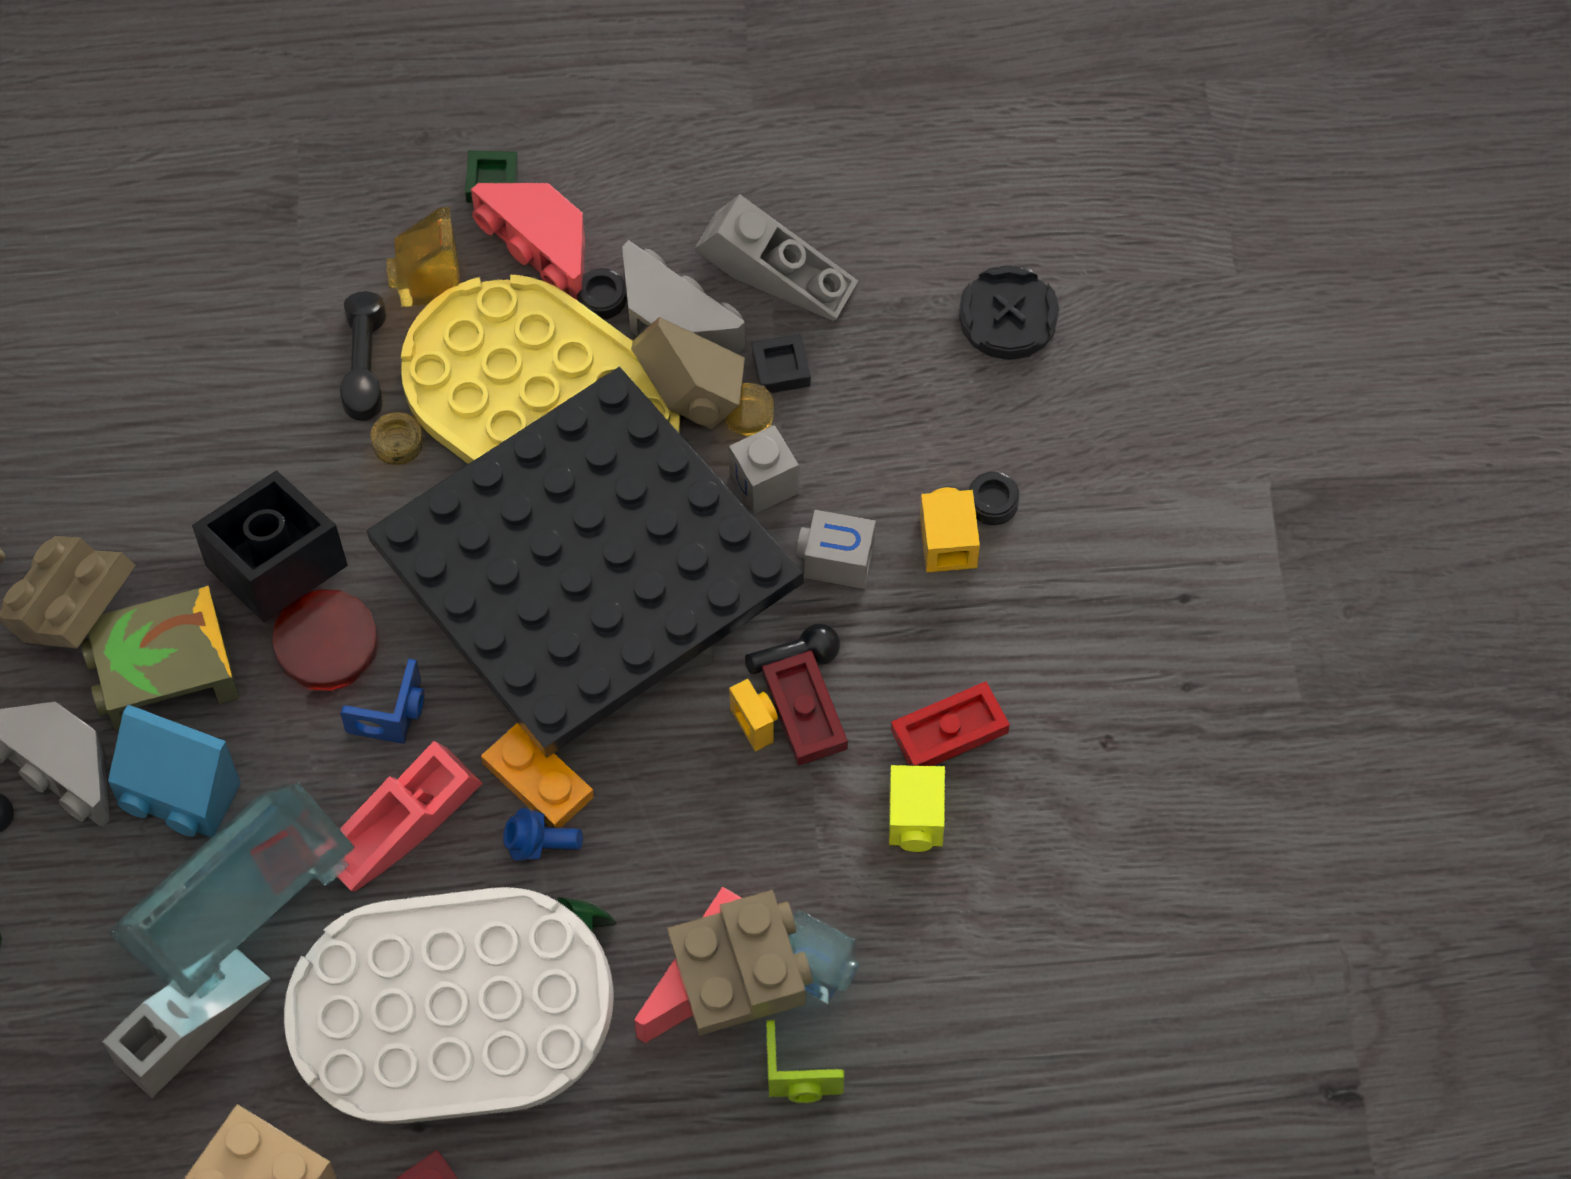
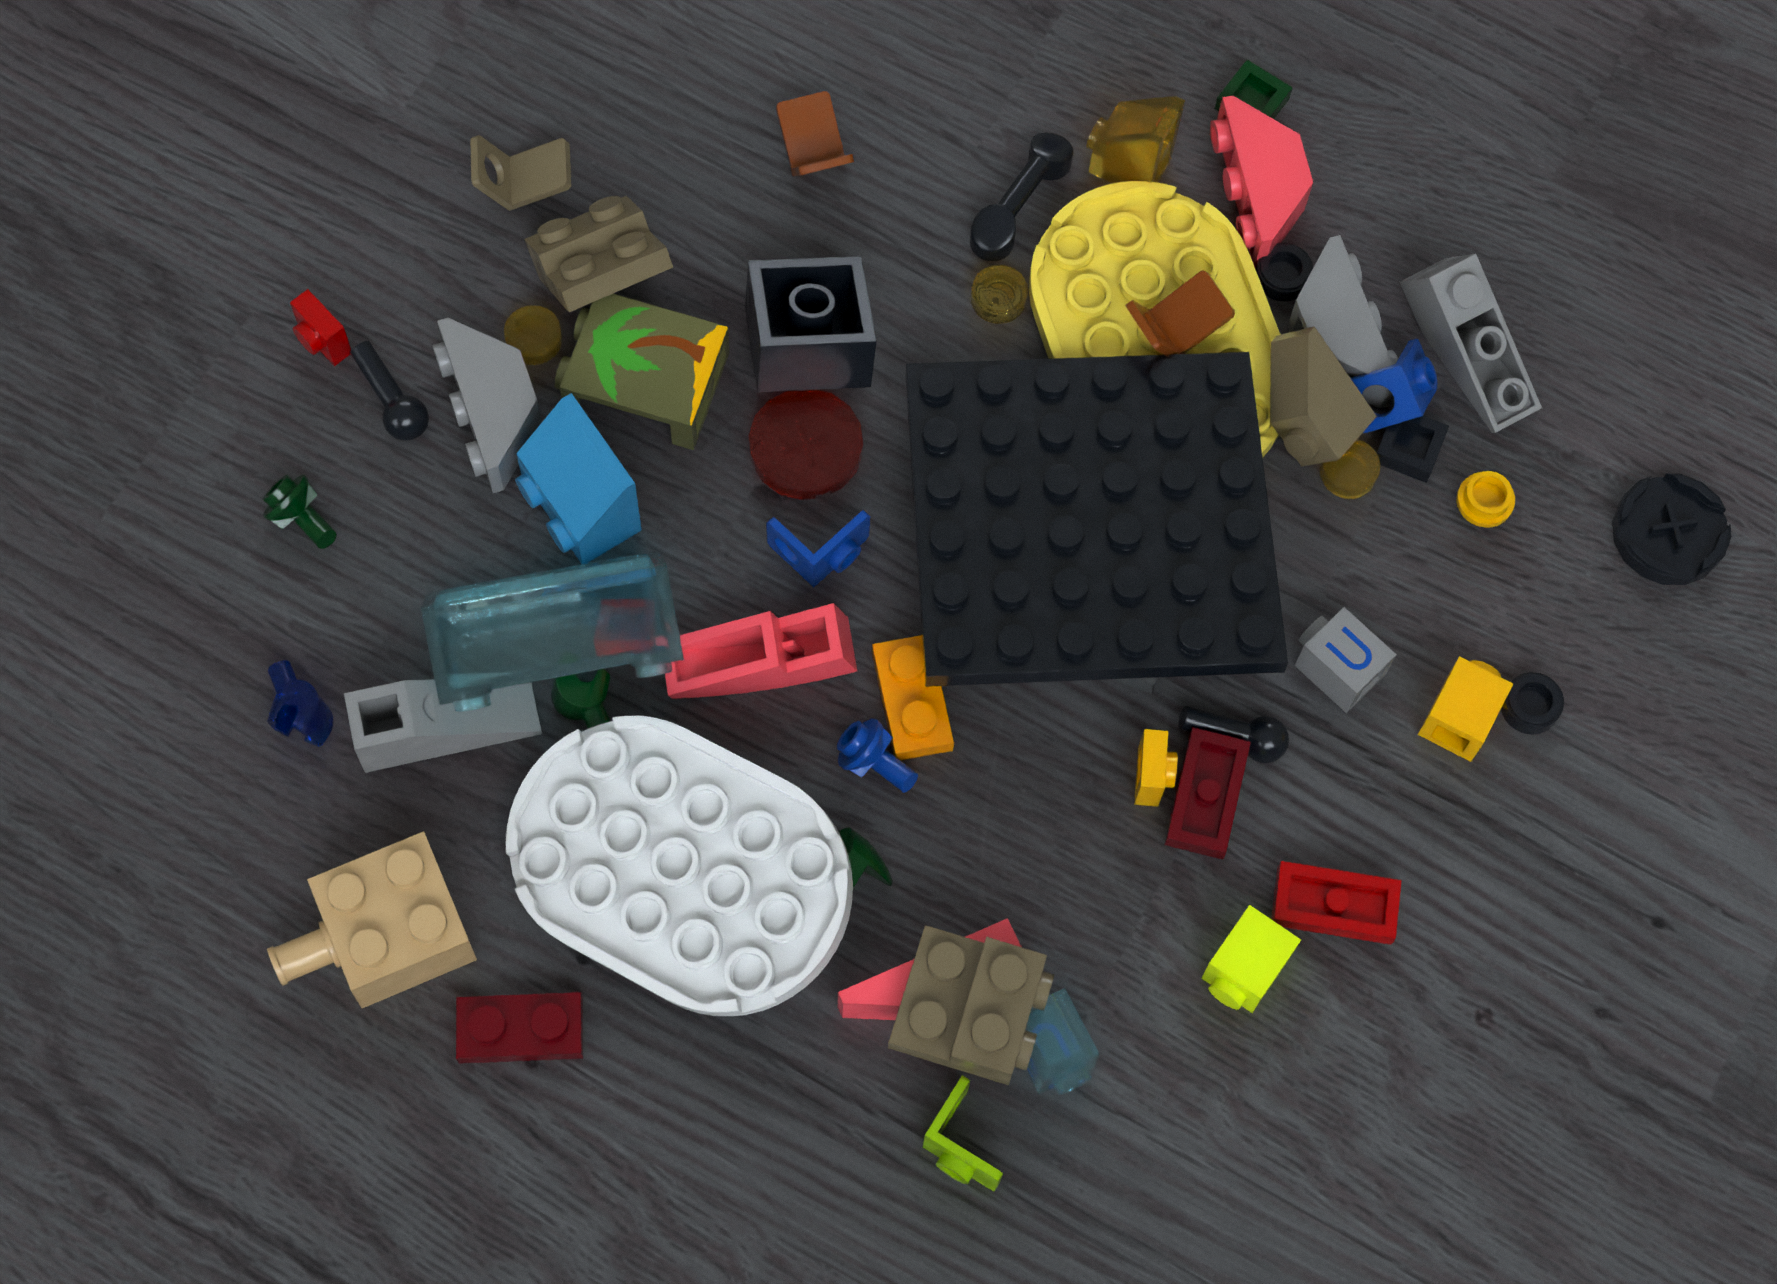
camera: 30 degrees right, 5 degrees up
light grey brick [729,425,799,515] -> none
none -> clear blue piece [267,660,334,747]
none -> clear yellow tile [504,305,562,365]
none -> dark green piece [551,655,611,729]
none -> dark orange bracket [776,91,854,177]
none -> dark orange bracket [1125,270,1235,356]
none -> blue bracket [1351,339,1438,433]
none -> yellow plate [1456,471,1515,528]

